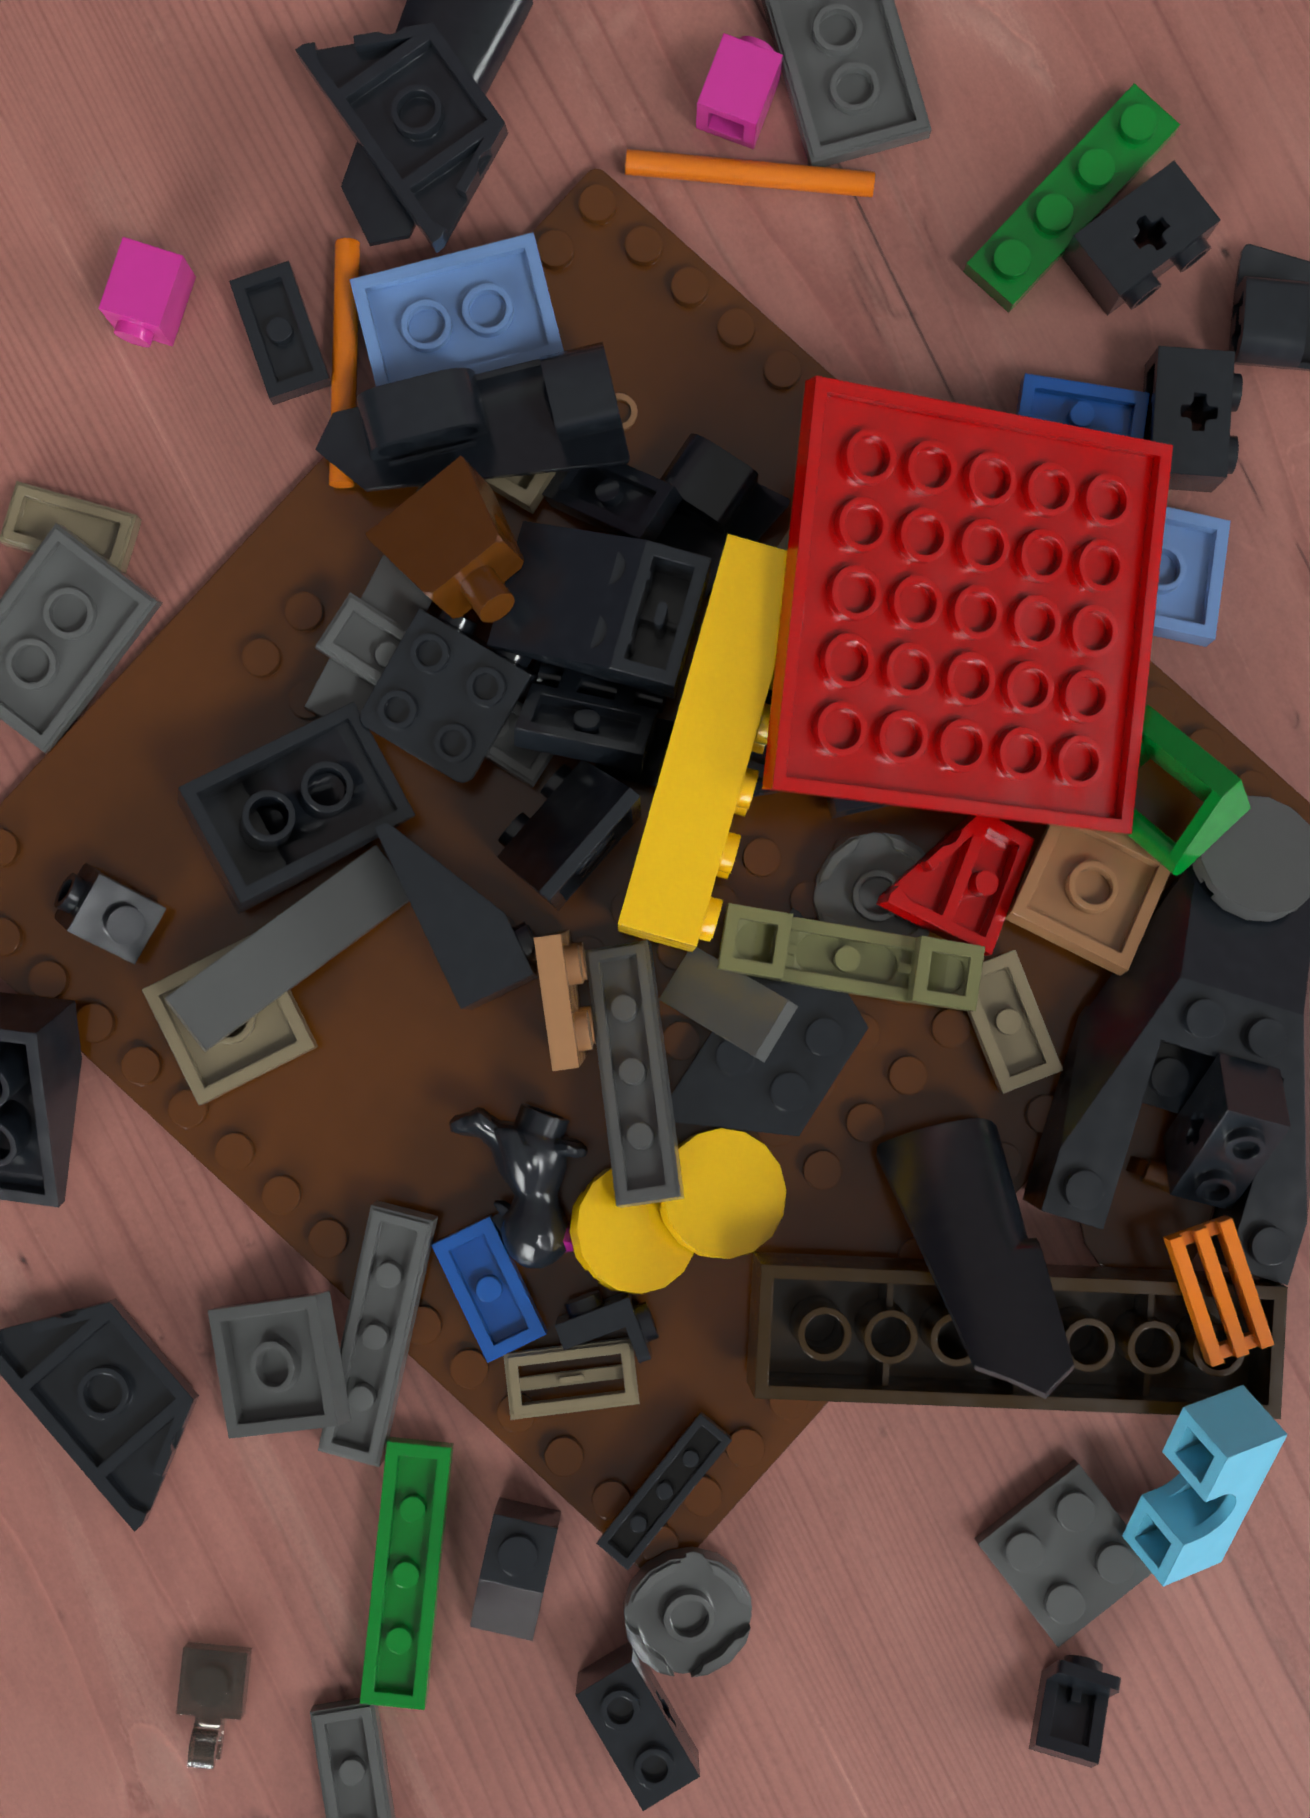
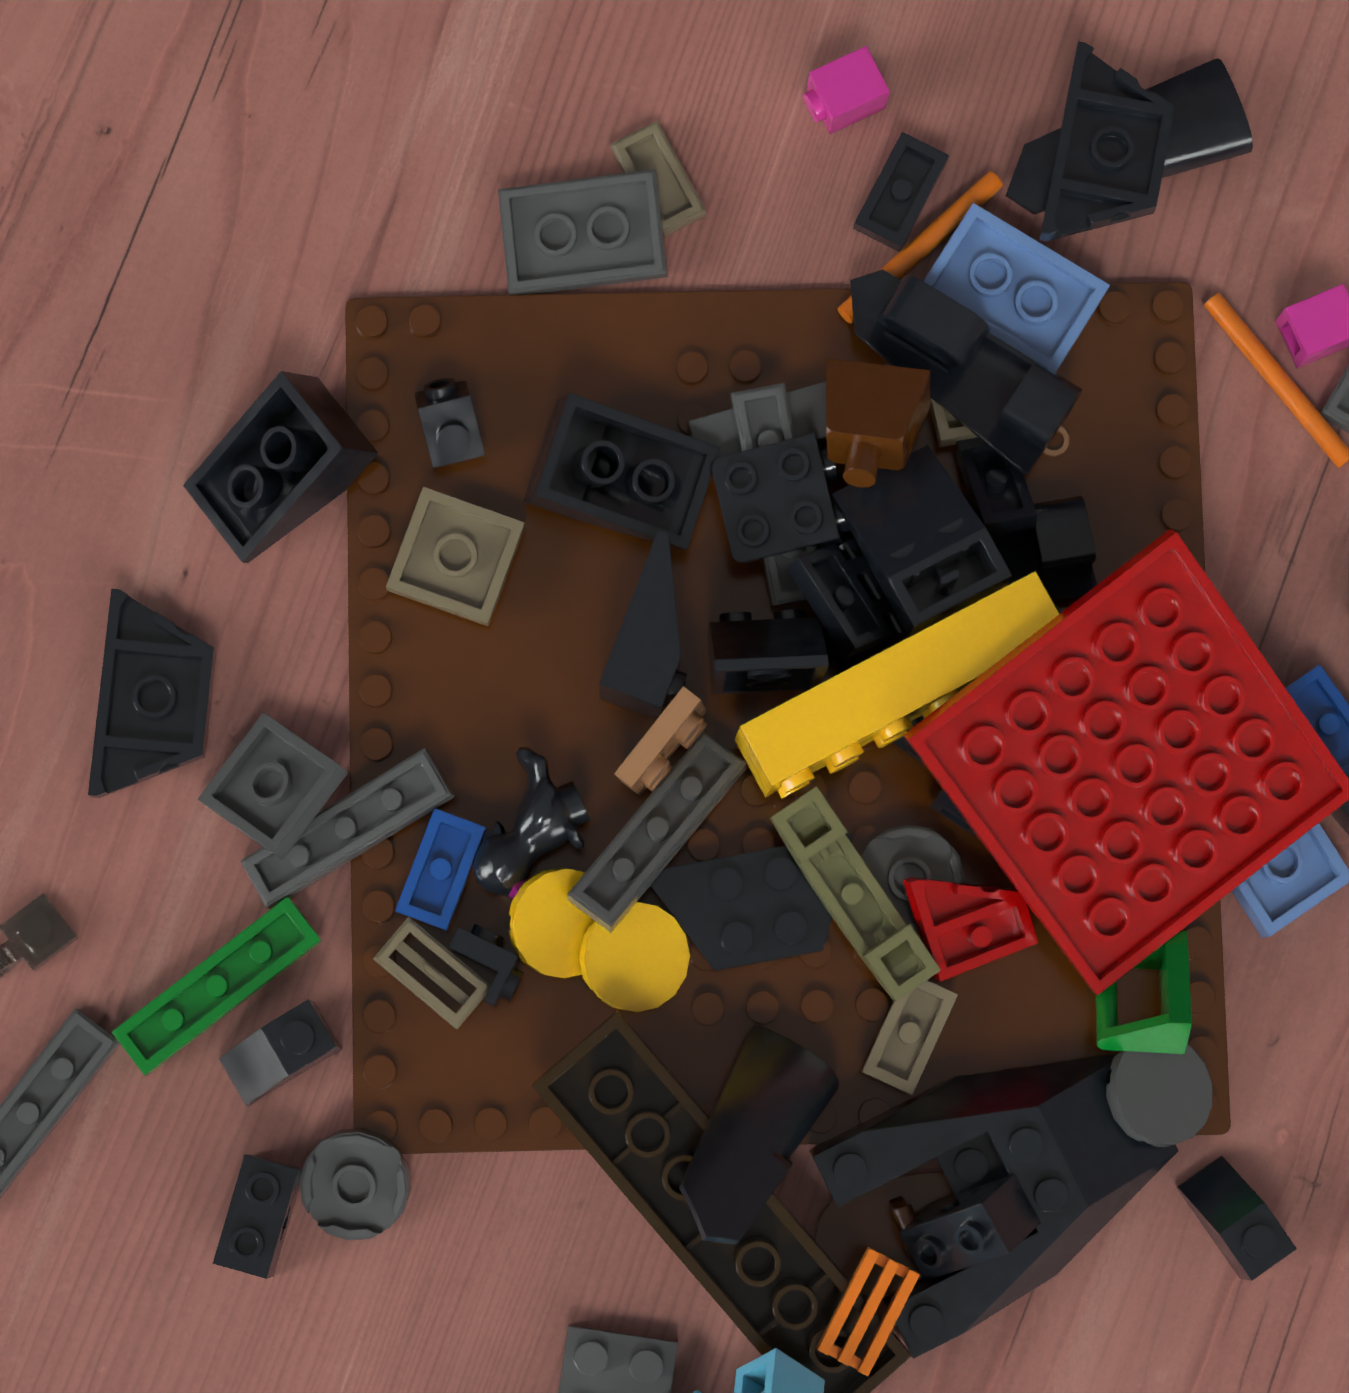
camera: 40 degrees right, 5 degrees down
dark grey tile [165,845,409,1052] -> none
black piece [596,1411,732,1570] -> none
dark grey tile [659,947,798,1063] -> none
medium nougat plate [1005,825,1170,976] -> none

